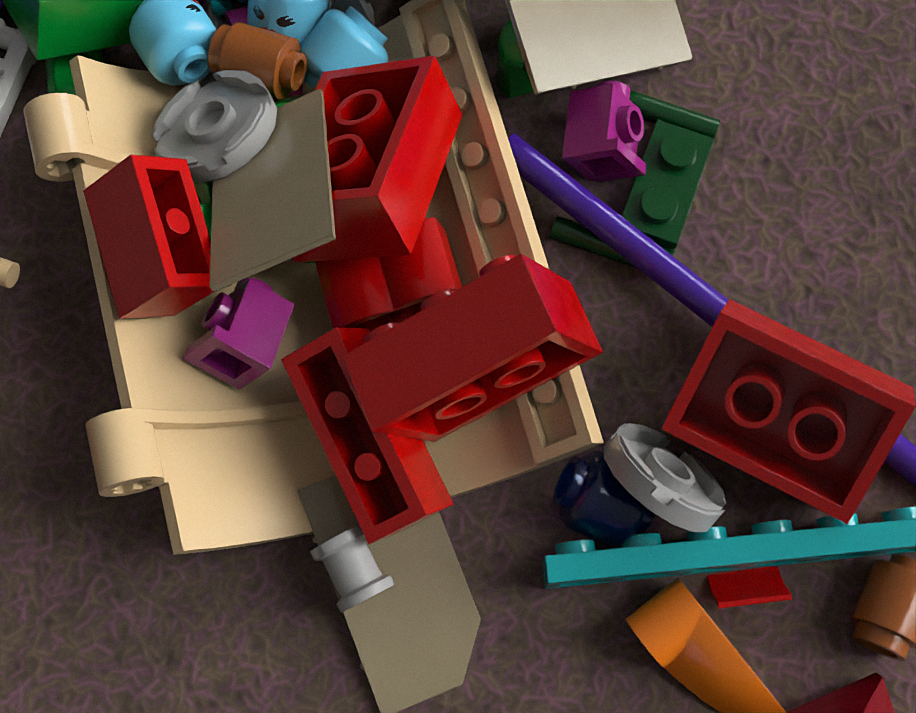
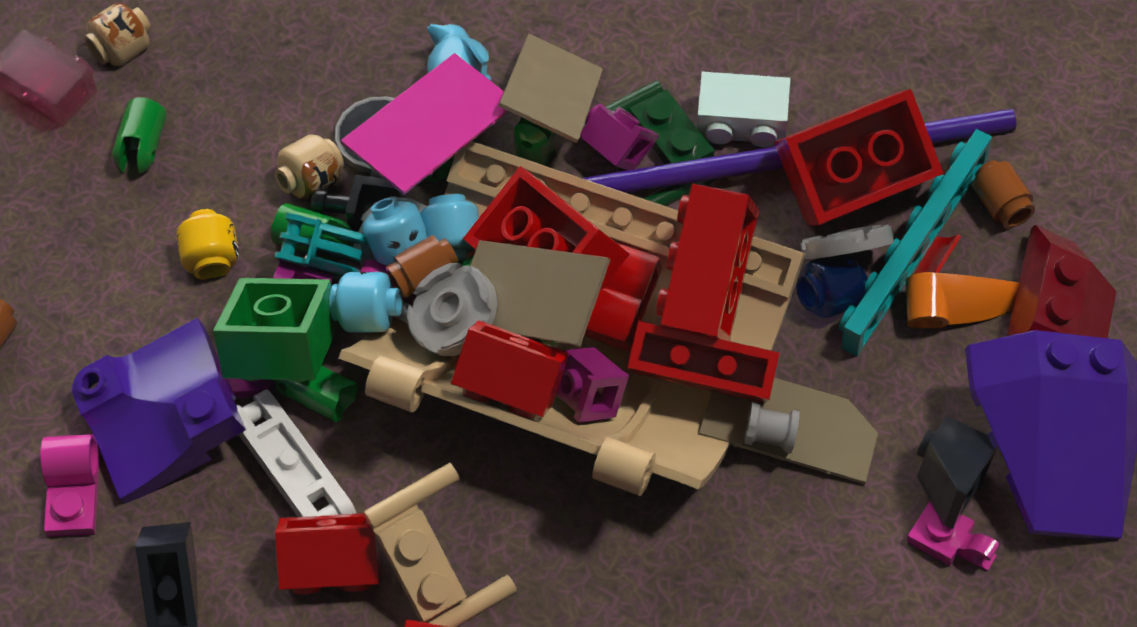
camera: 50 degrees left, 15 degrees down
none -> light aqua brick [697,72,790,147]

